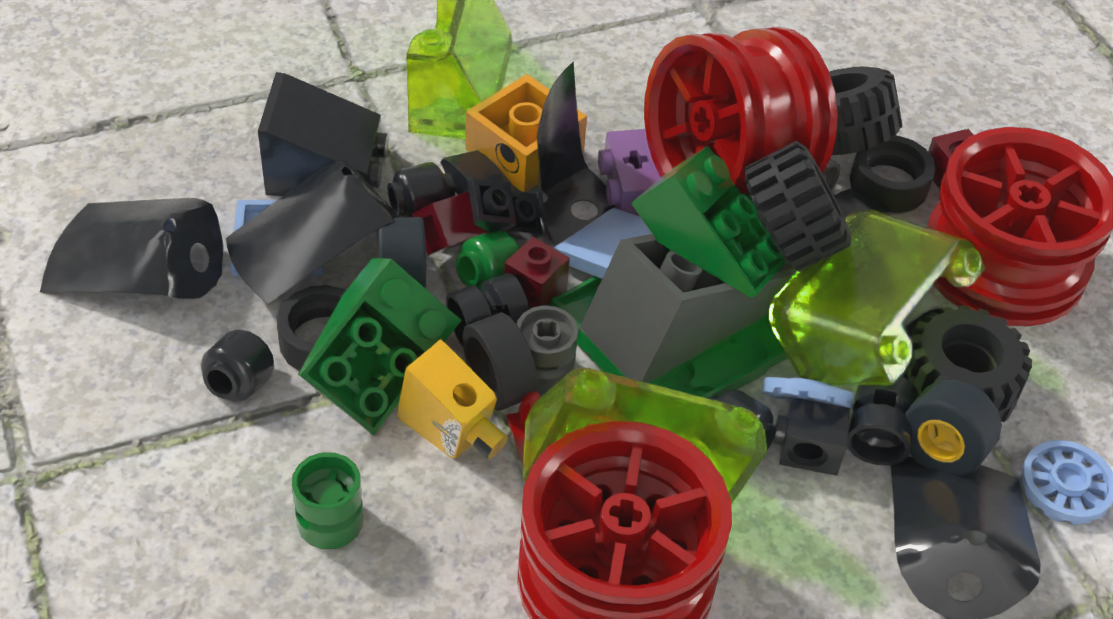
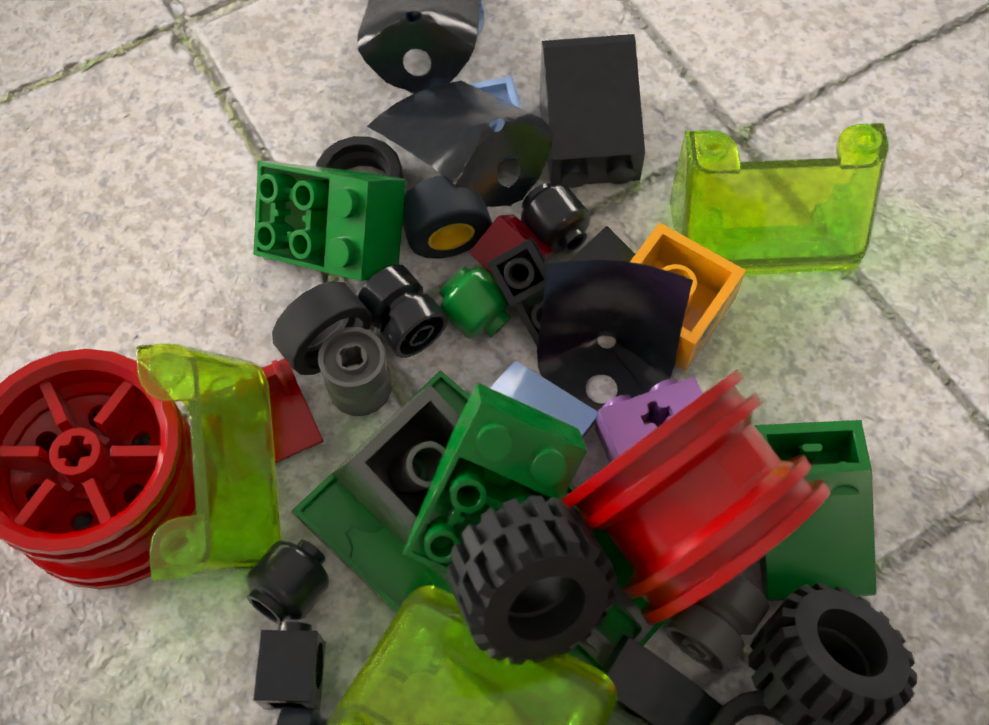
camera: 85 degrees right, 15 degrees up
black head [200,329,274,402] -> none
green wheel [291,452,364,549] -> none
yellow torso [396,339,508,460] -> none
dark red brick [504,237,570,309] -> none
light blue wheel [761,377,855,409] -> none

